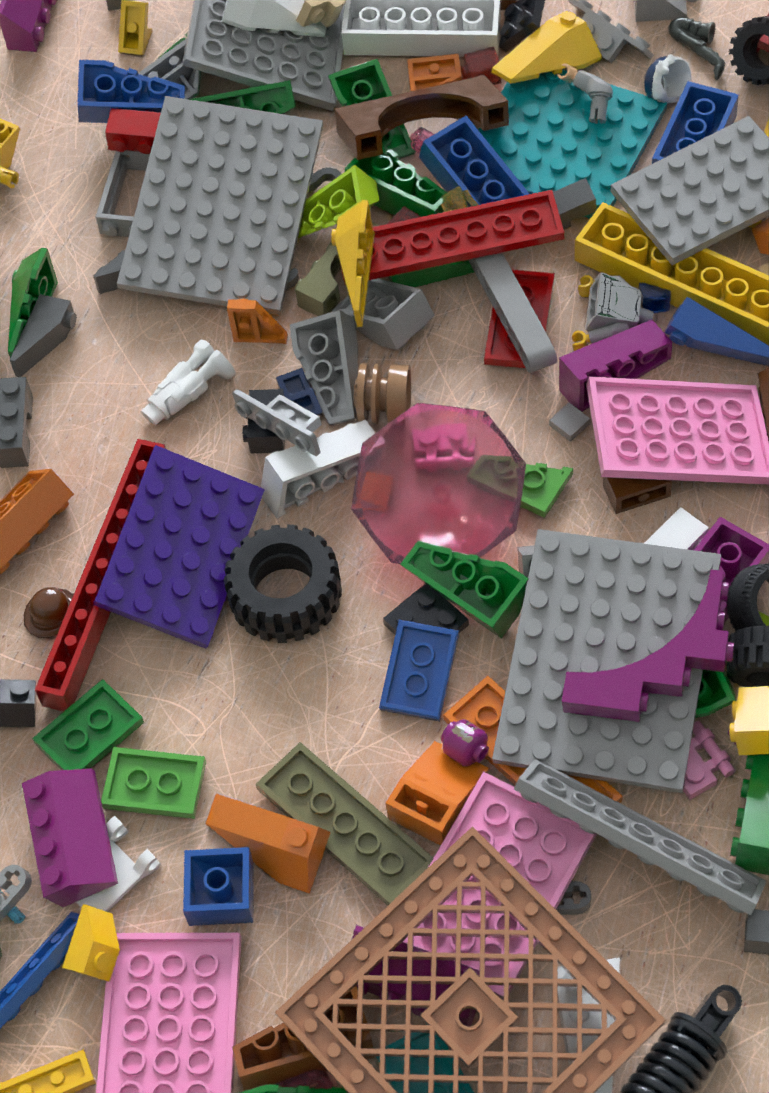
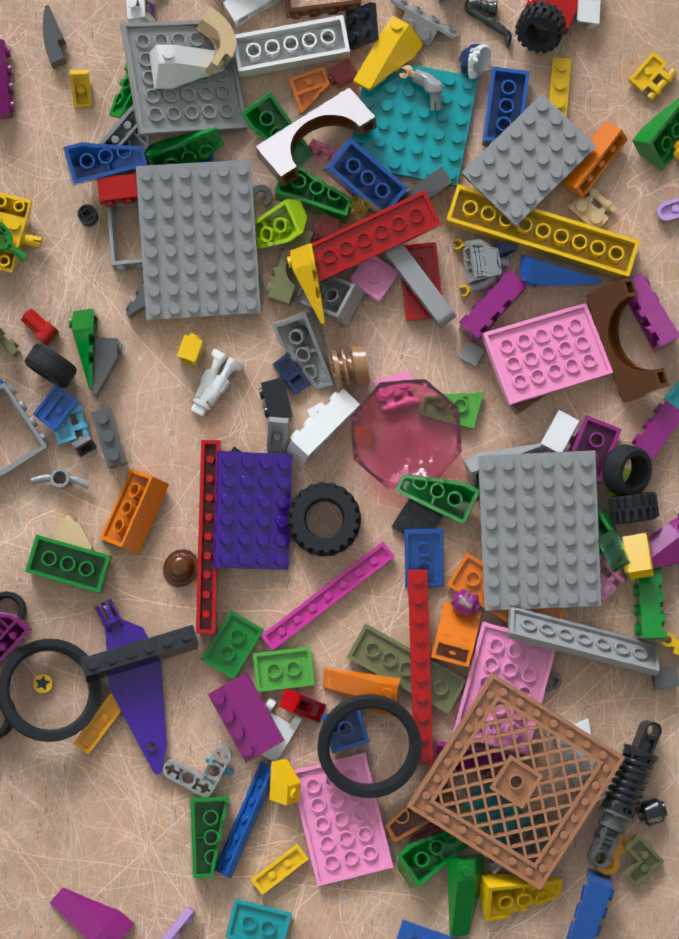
camera: 20 degrees left, 25 degrees up
orange wing [227,299,288,344] -> none
light grey bracket [232,389,322,456] -> none
magenta arch [561,569,734,722] -> none
none -> black wheel [78,204,98,227]
none -> yellow brick [177,333,205,368]
none -> dark pink plate [261,542,395,651]
none -> light grey slope [266,416,289,453]
none -> red slope [279,689,326,722]
none -> black tyre [317,694,421,798]
none -> bright pink plate [348,256,399,303]
none -> red plate [407,570,433,765]
none -> clear green plate [598,529,631,572]

